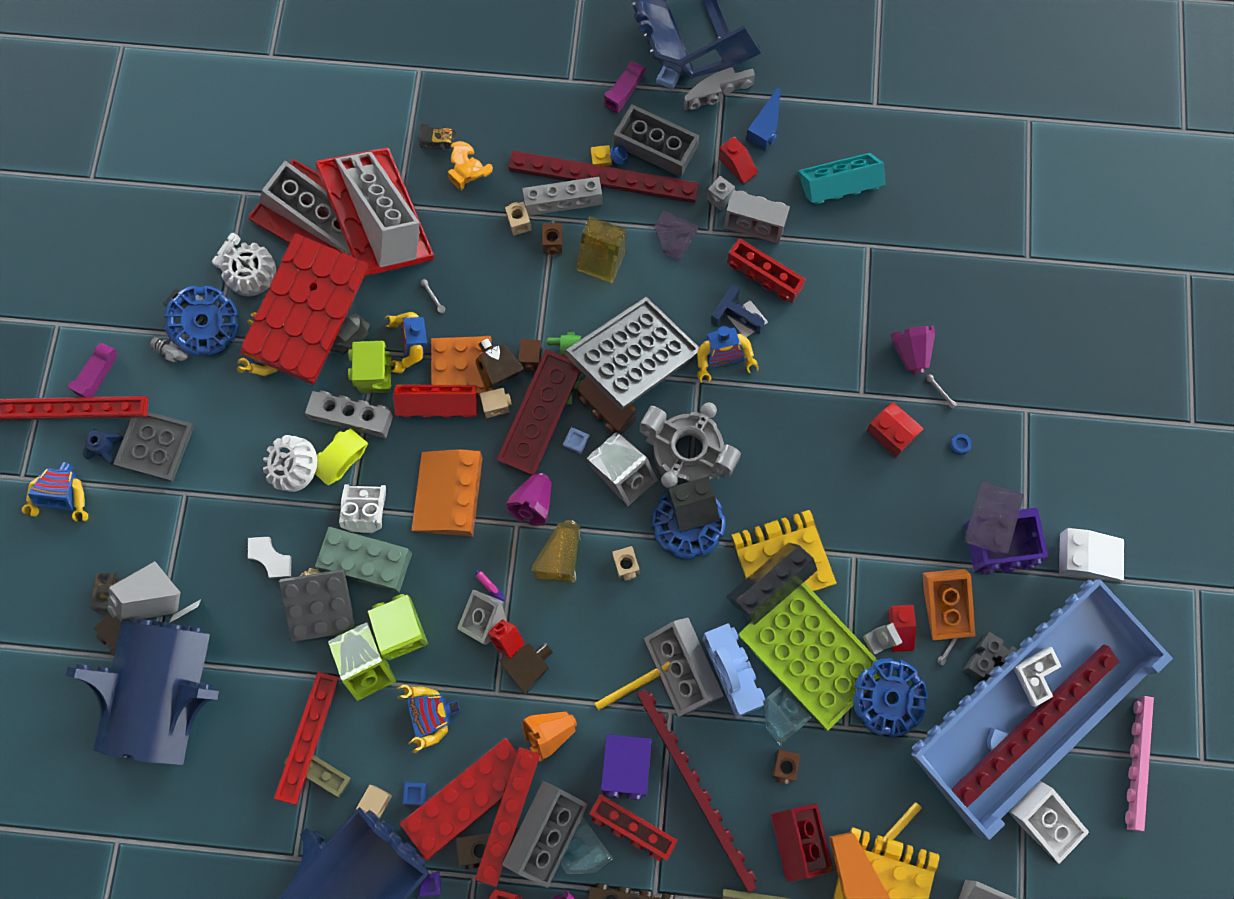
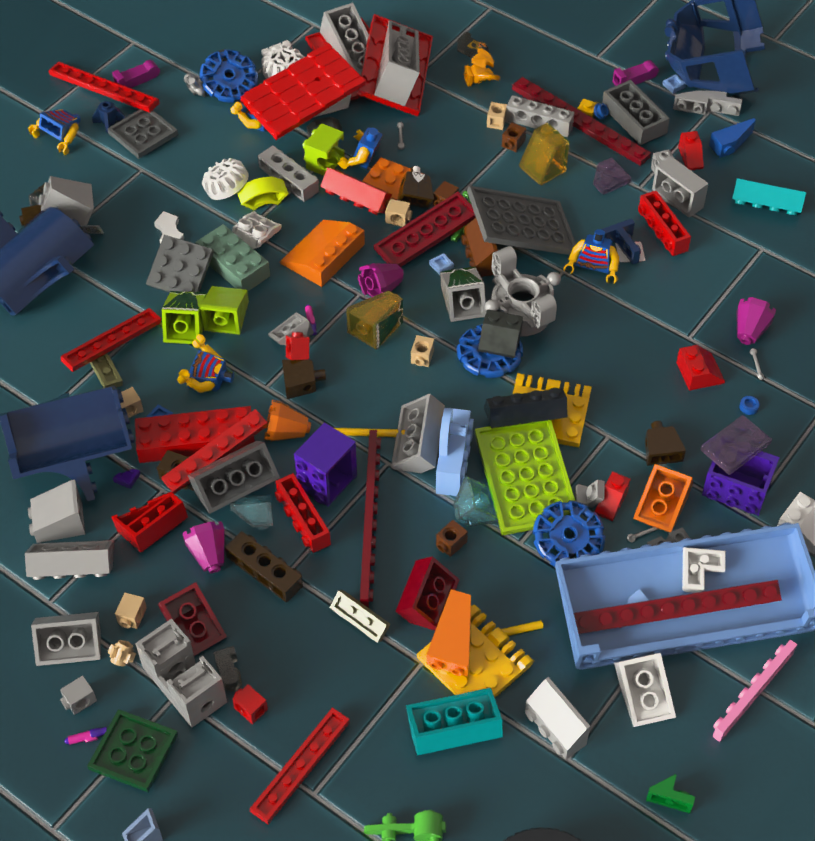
camera: 30 degrees right, 20 degrees down
none -> dark brown torso [645,421,686,466]

